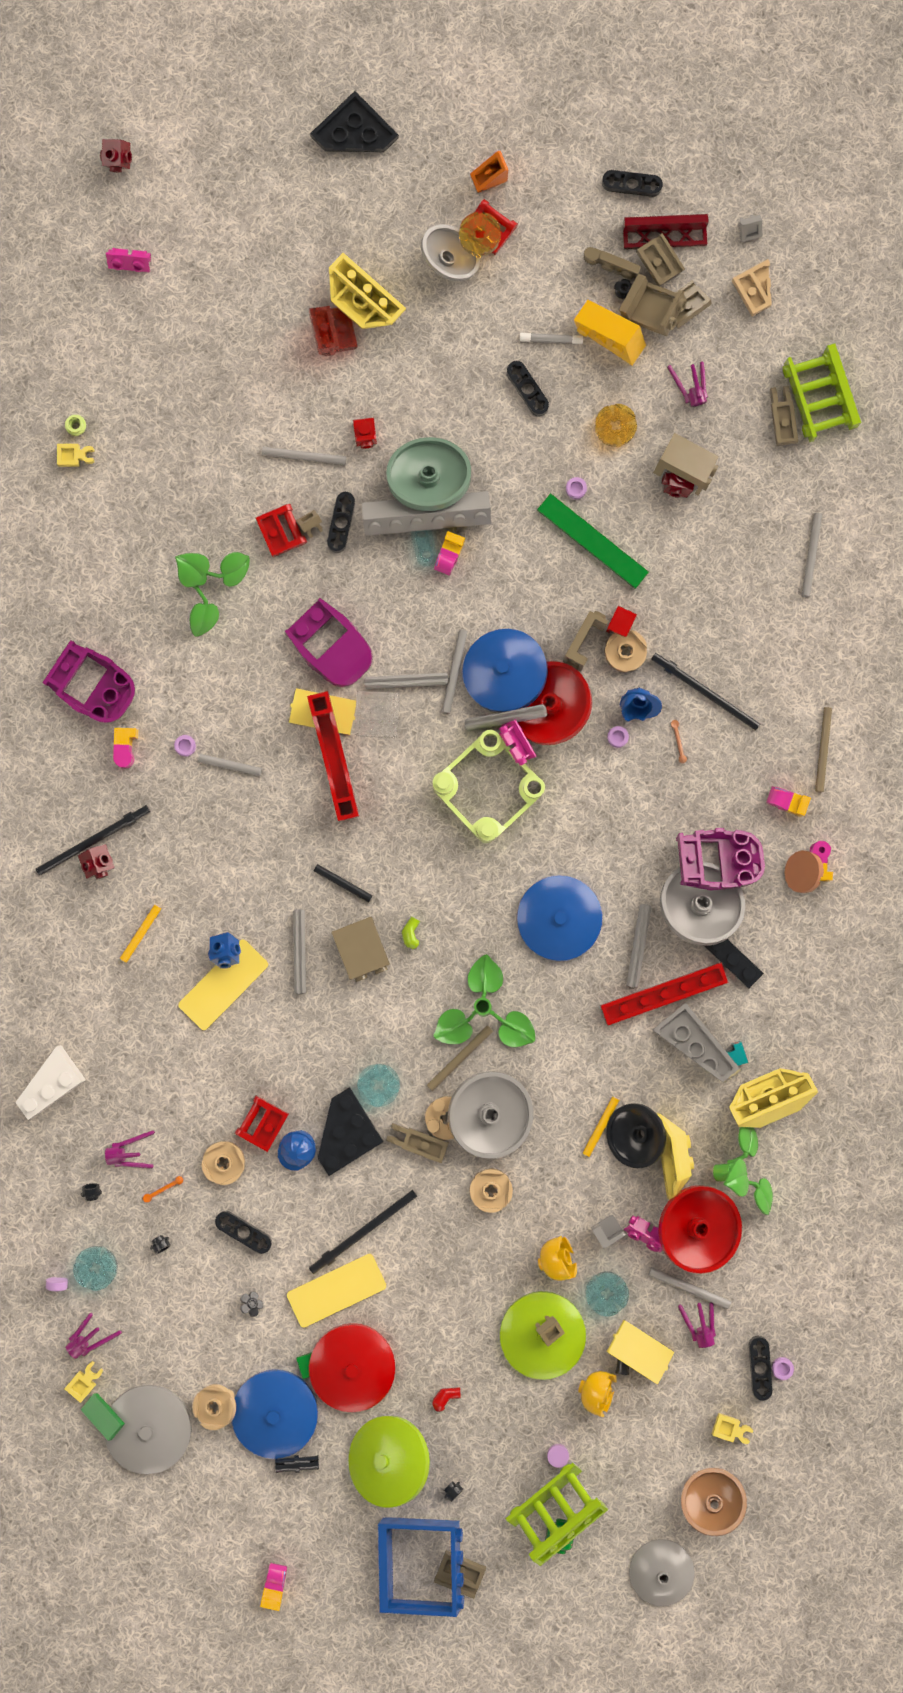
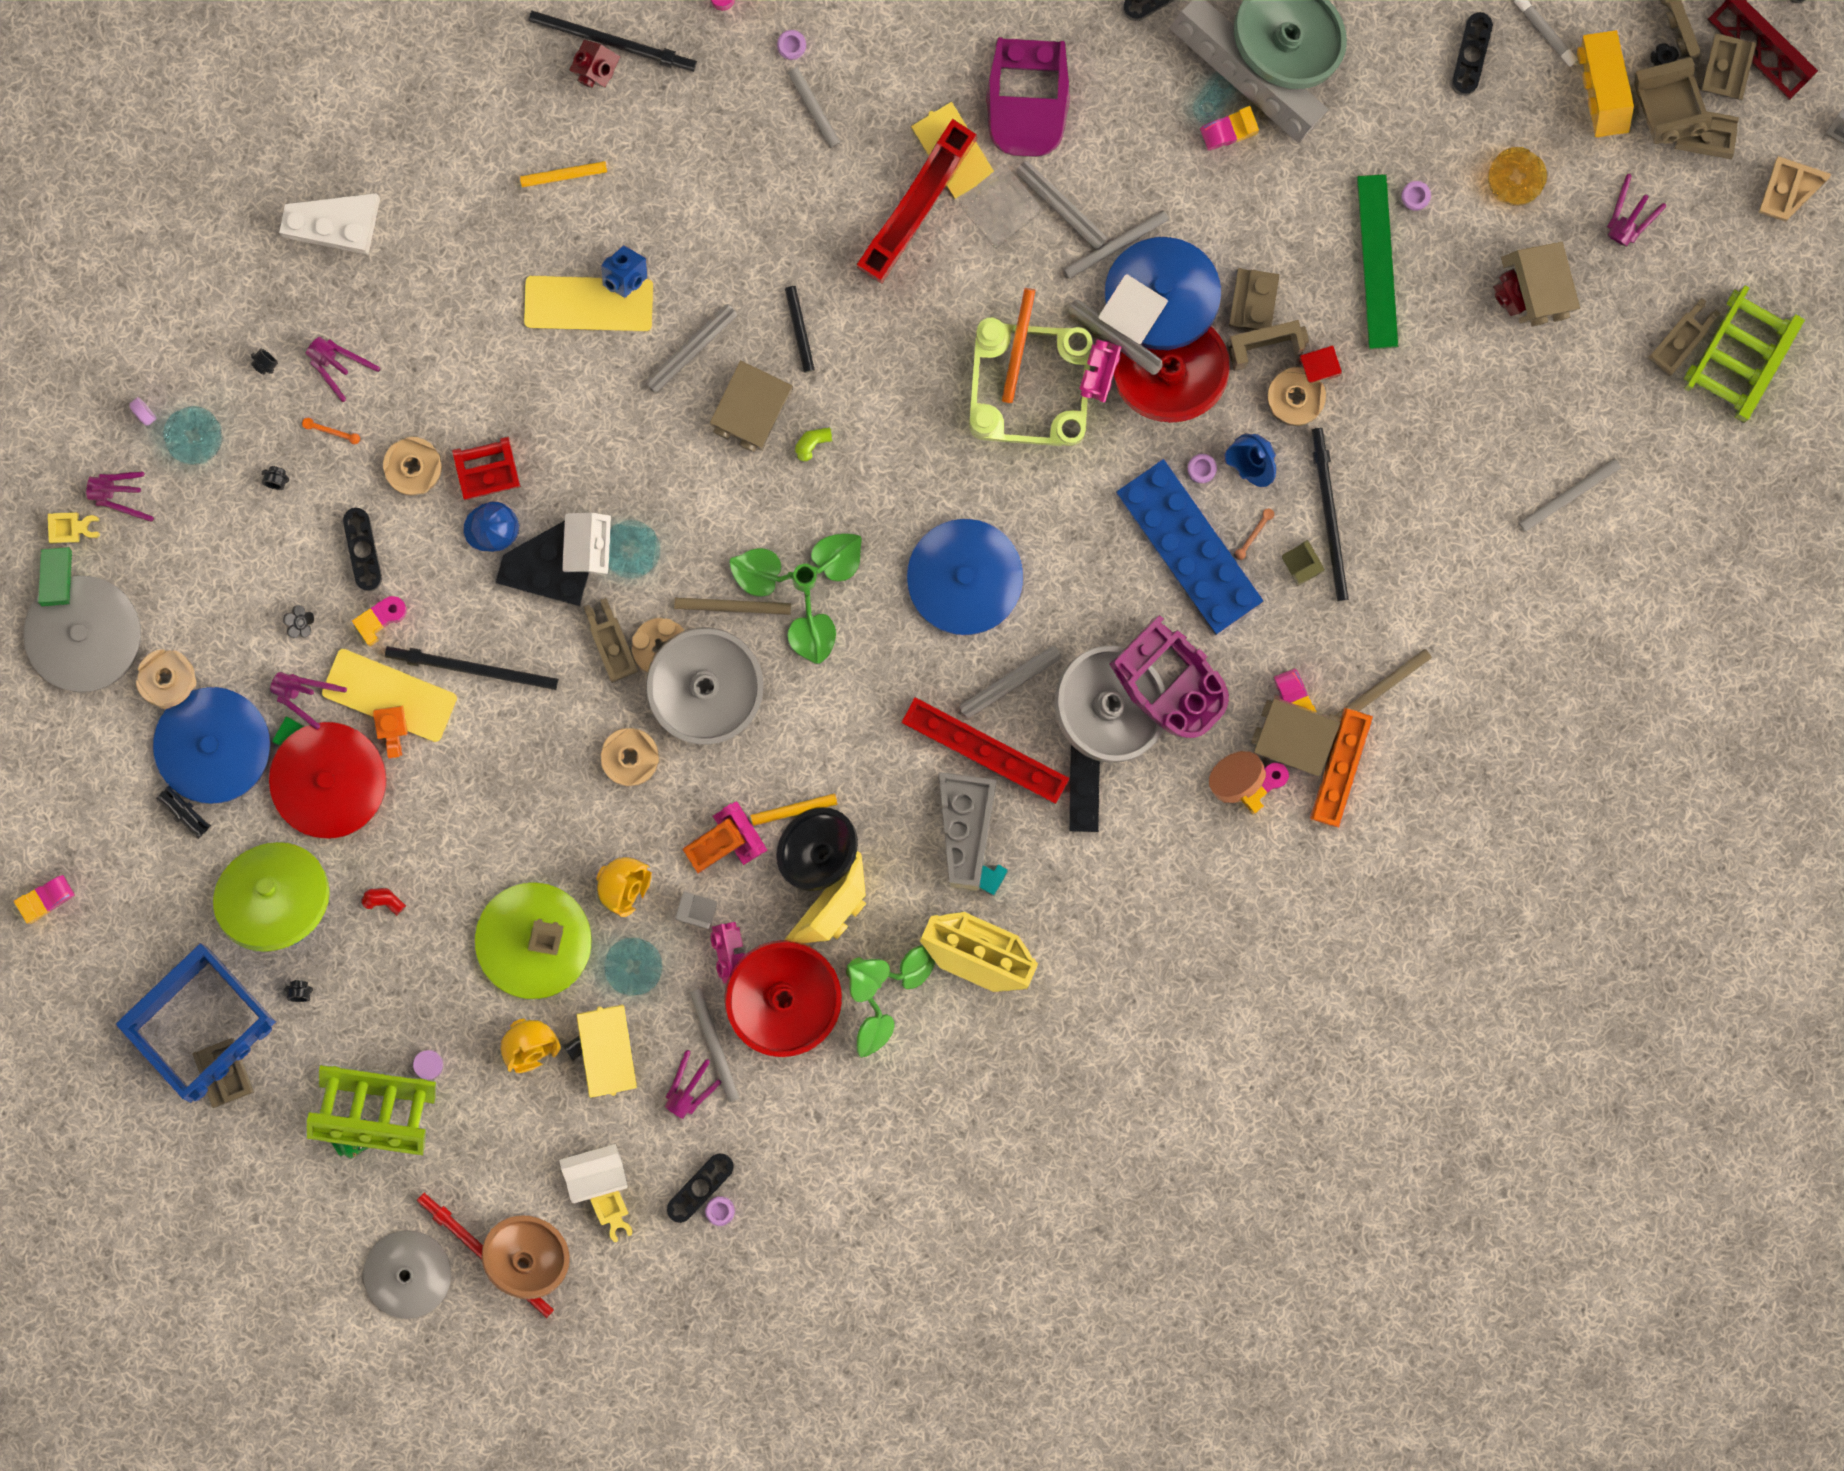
camera: 50 degrees right, 0 degrees up
none -> magenta plant [270,672,347,729]
none -> leg [352,596,407,647]
none -> orange plate [373,705,408,759]
none -> red bar [416,1192,554,1318]
none -> white panel [559,1144,628,1203]
none -> white panel [563,513,611,574]
none -> orange plate [682,818,746,873]
none -> dark pink hinge [712,801,768,865]
none -> orange bar [1002,288,1036,403]
none -> white sticker [1098,274,1168,344]
none -> blue plate [1116,459,1264,635]
none -> dark tan plate [1229,268,1280,330]
none -> dark tan panel [1251,694,1341,777]
none -> olive panel [1282,540,1325,586]
none -> orange tile [1310,707,1373,828]

